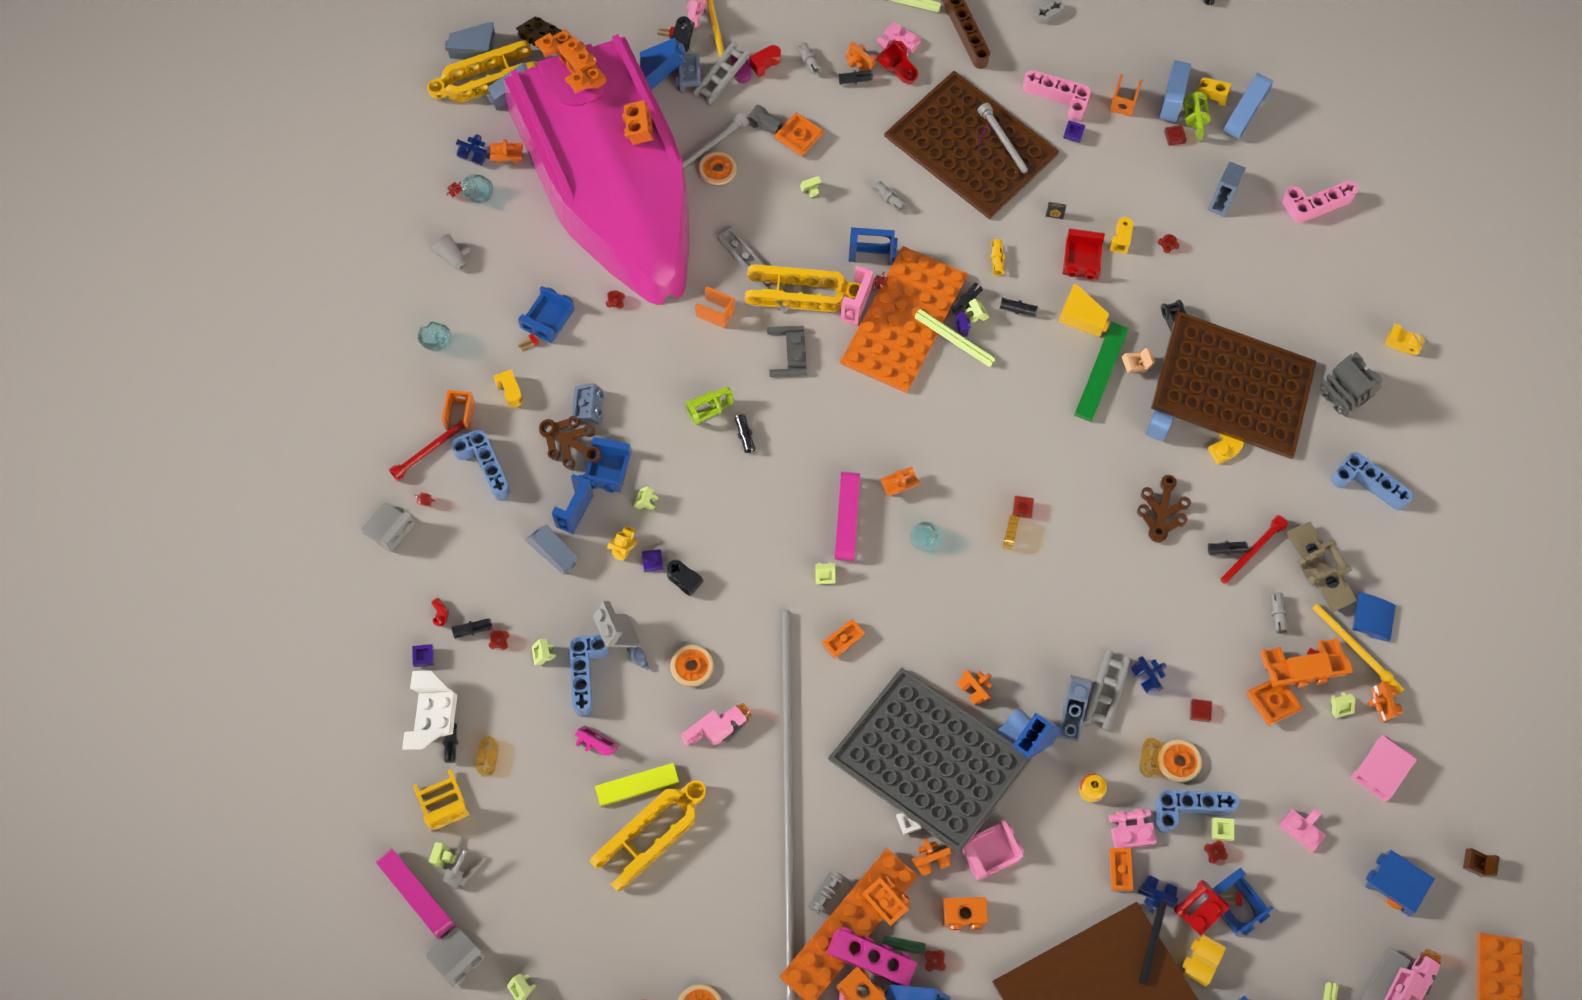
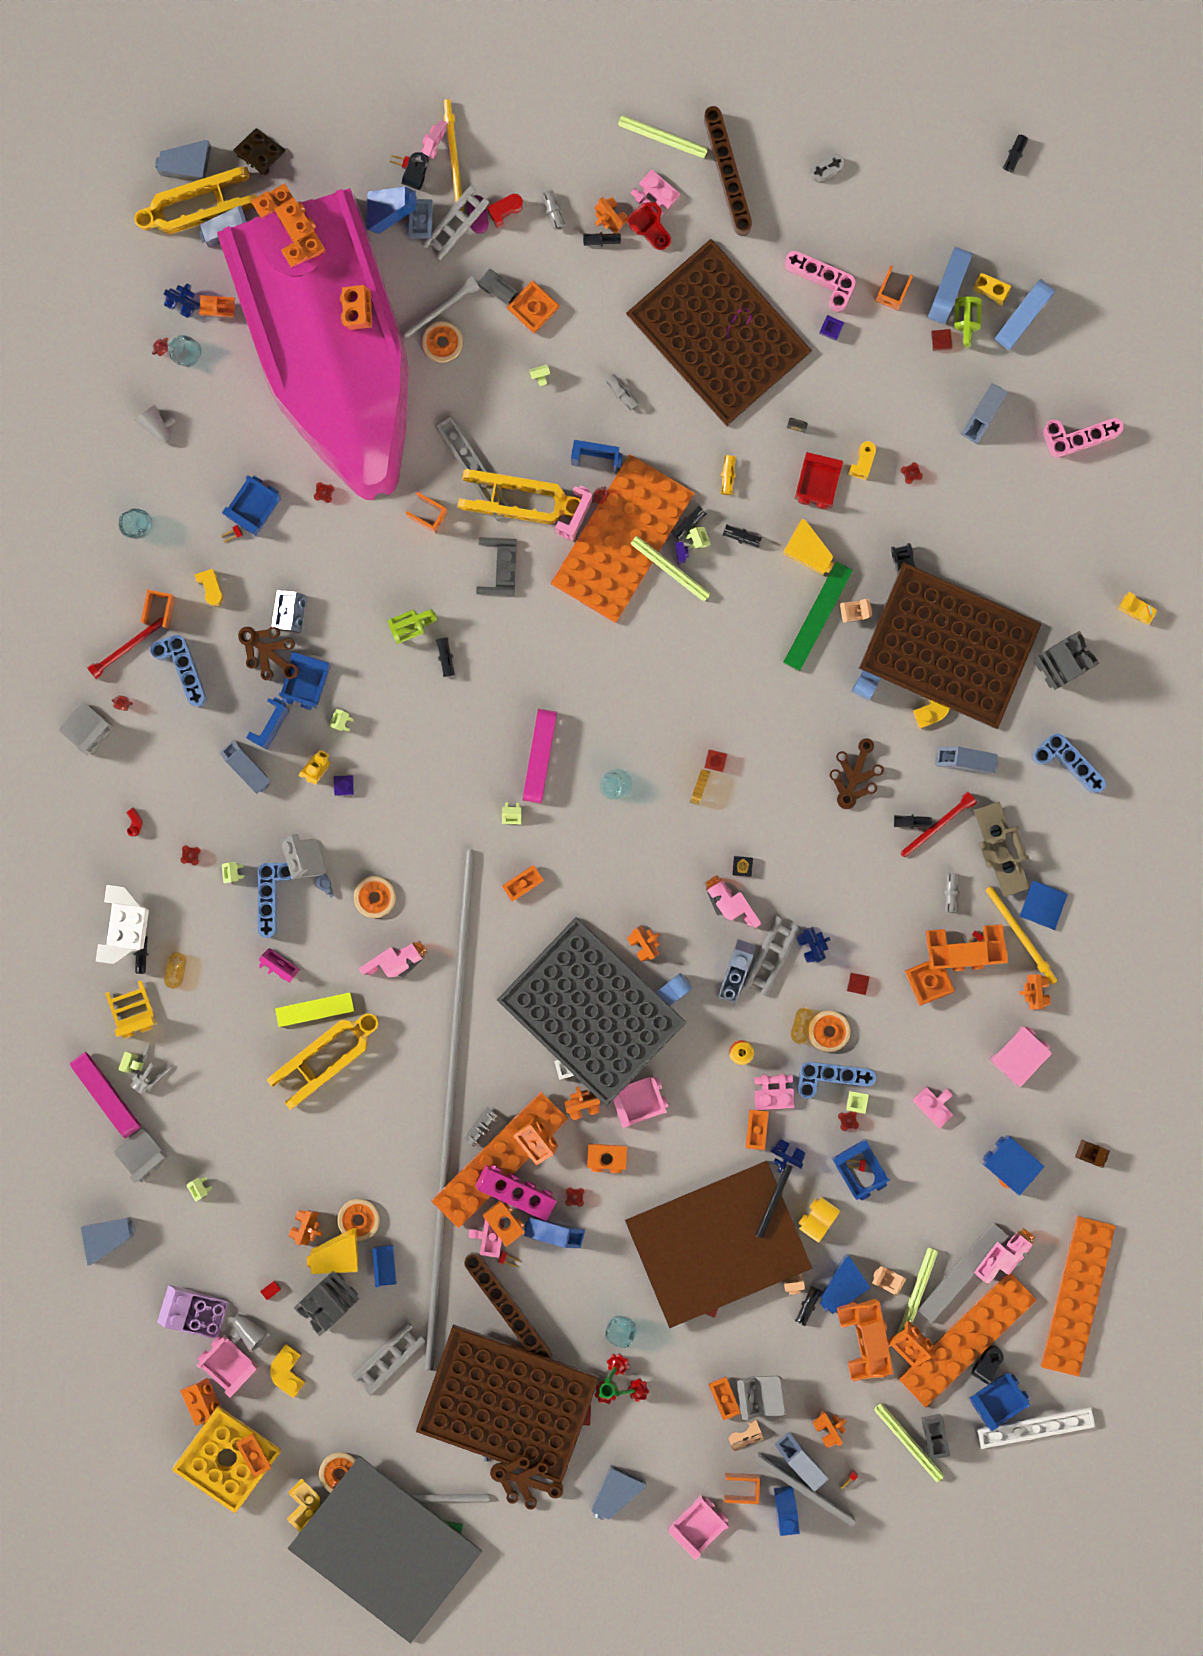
camera: 10 degrees right, 20 degrees up
dark purple plate [412,644,434,667] -> none
black axle [452,618,492,639] -> none
black piece [667,560,704,596] -> none
orange hips [880,467,920,497] -> none
clear green tile [882,935,926,955] -> none
light grey piece [977,103,1028,173] -> none
blue slope [1013,712,1063,759] -> none
red plate [1173,880,1231,936] -> none
yellowish green tile [1331,692,1355,718] -> none
none -> bright pink plate [704,875,761,928]
none -> black tile [732,856,753,877]
none -> sand blue slope [936,747,998,773]

